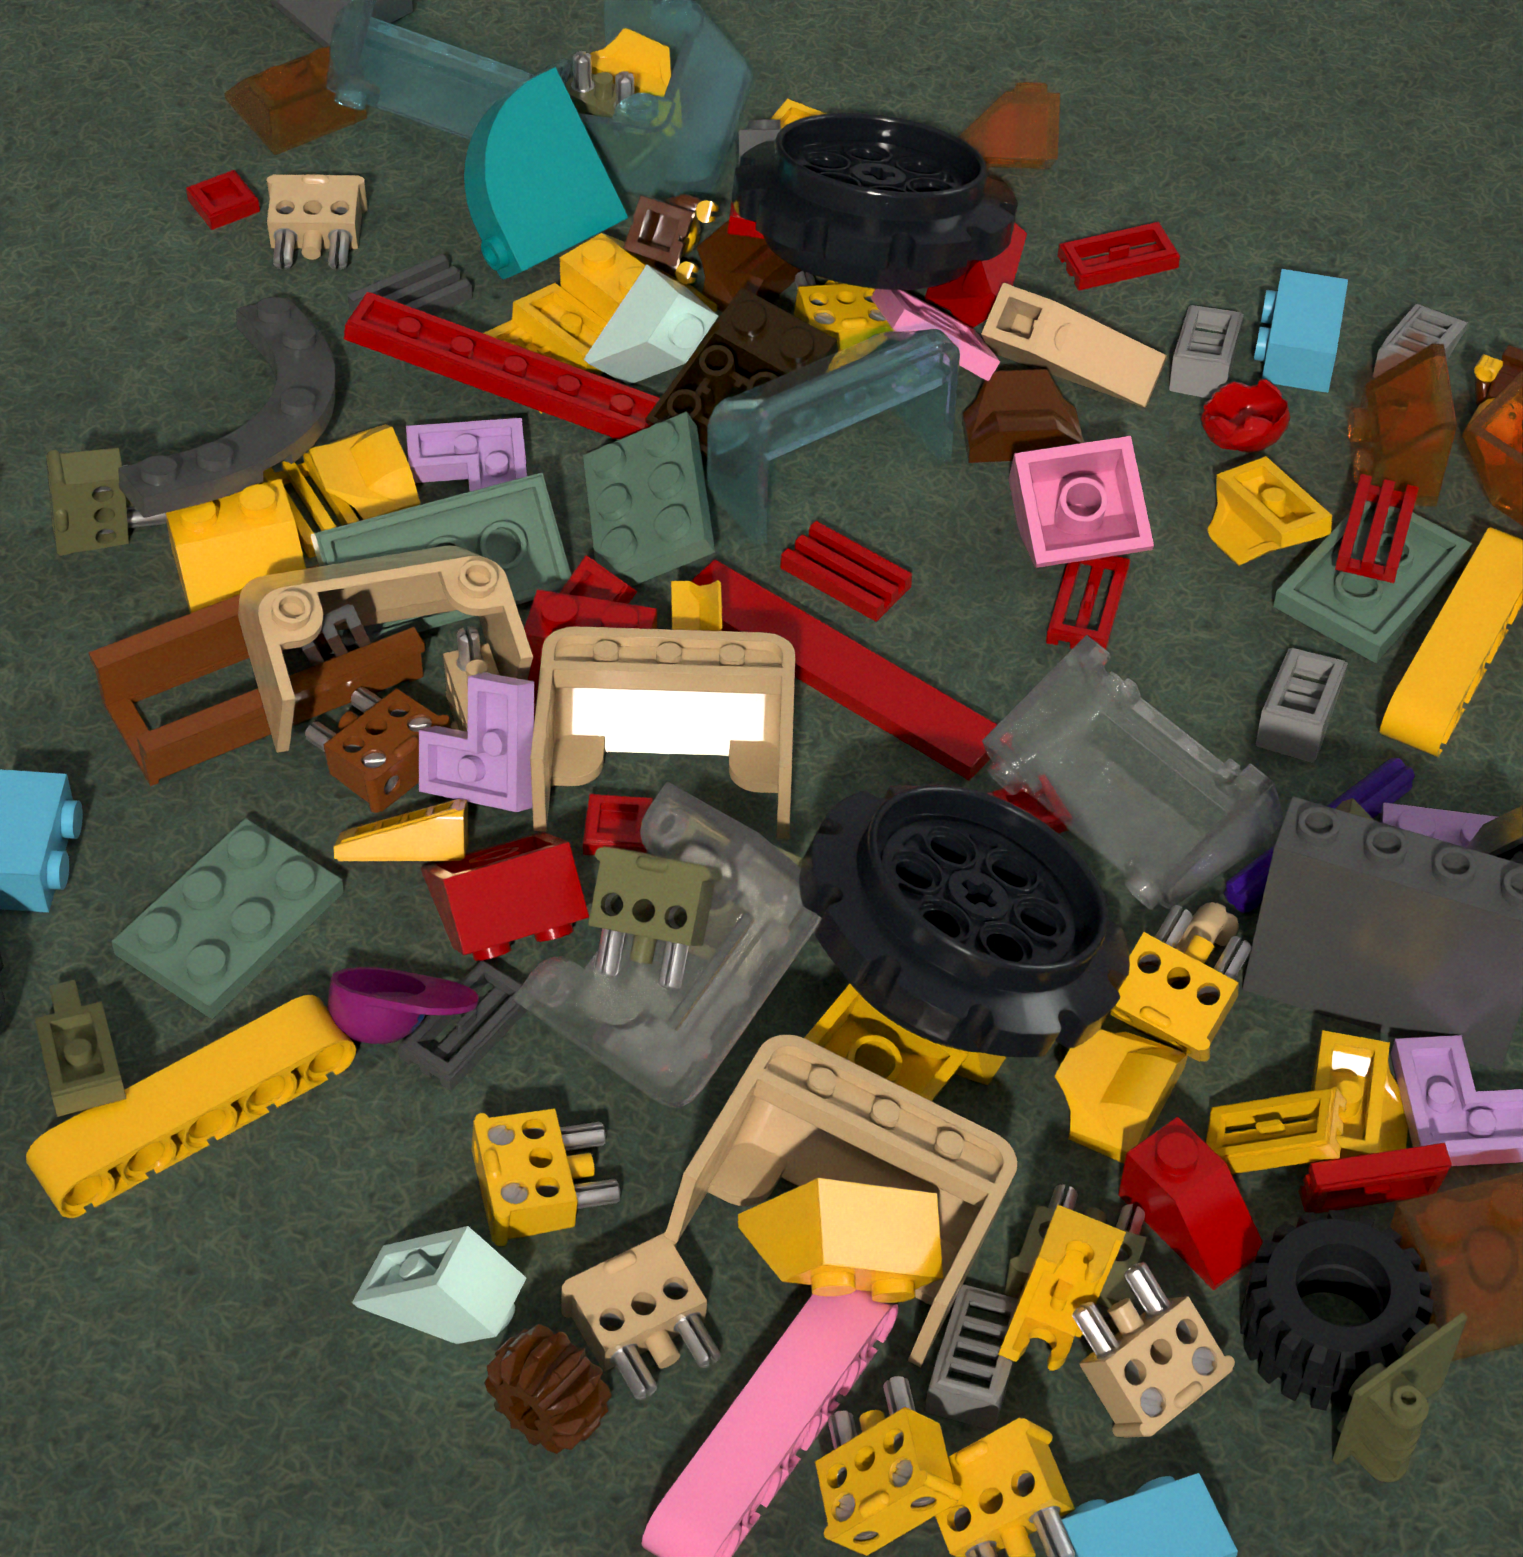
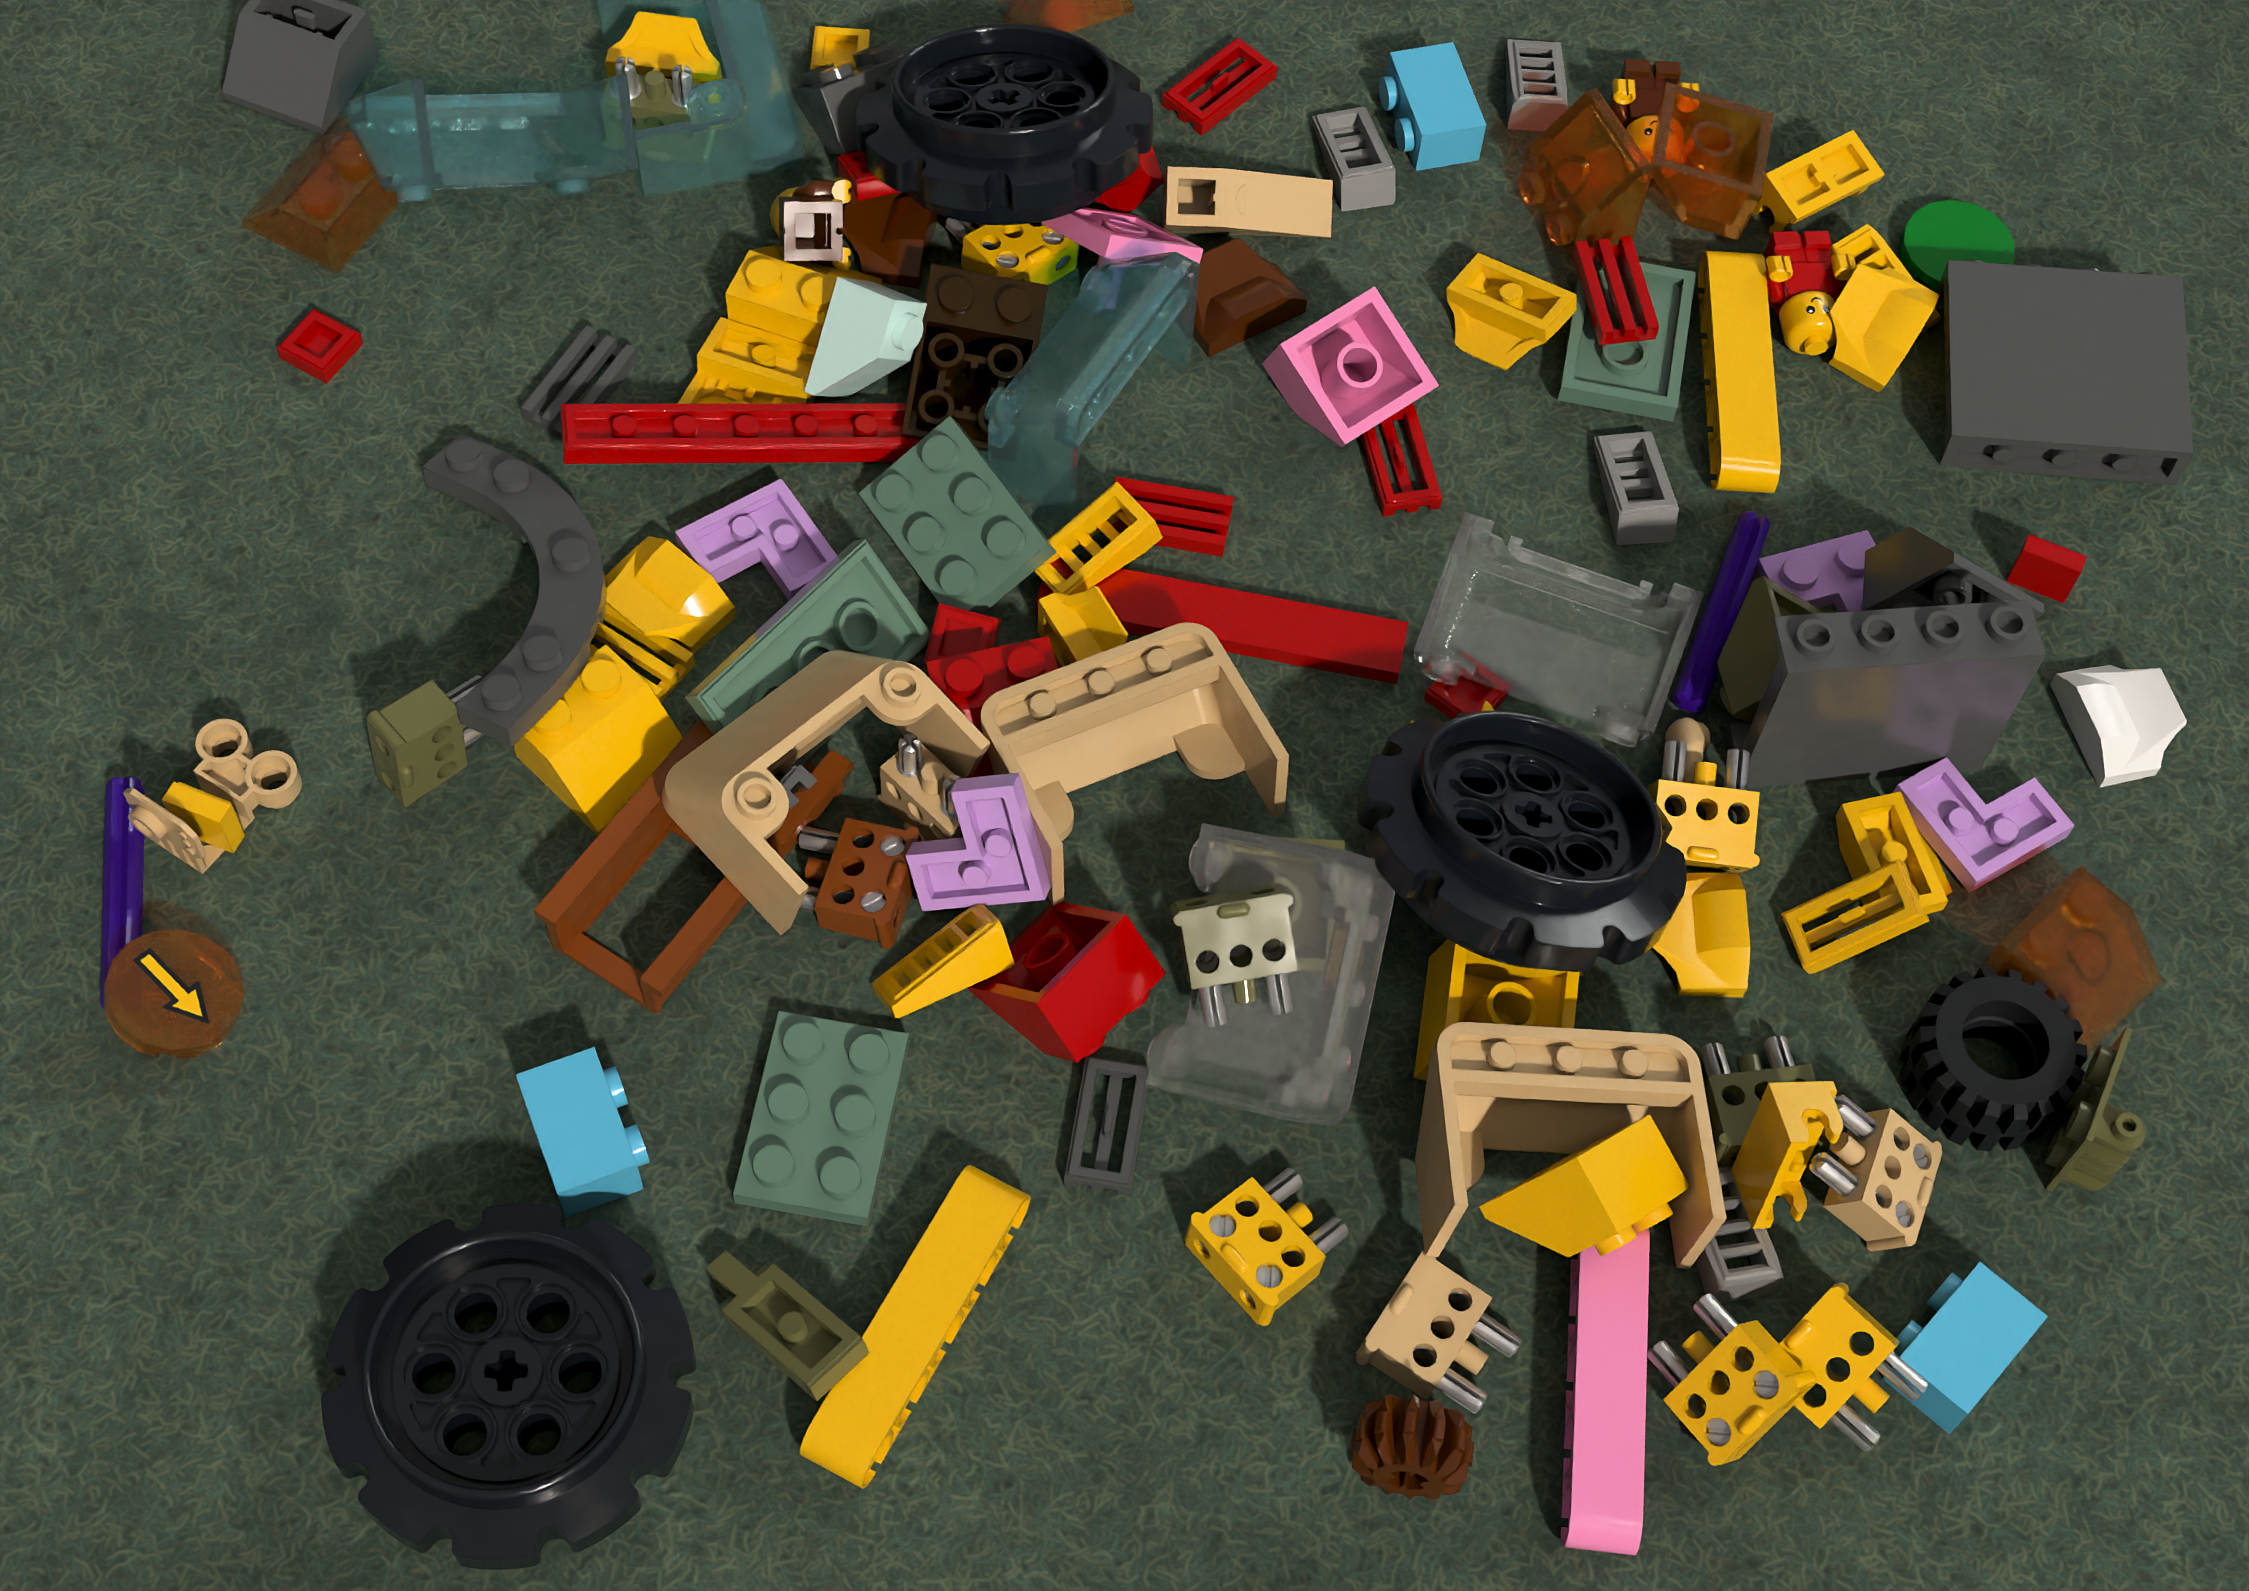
camera: 30 degrees left, 10 degrees up
tan piece [267,174,368,270] -> none
magenta cap [328,967,479,1044] -> none
light aqua slope [352,1226,526,1344] -> none
teal brick [464,67,628,280] -> none
red tile [583,794,653,856] -> none
red slope [1118,1117,1263,1291] -> none
red hair [1201,379,1290,453] -> none
red tile [1298,1143,1452,1214] -> none
none -> yellow slope [1034,482,1163,595]

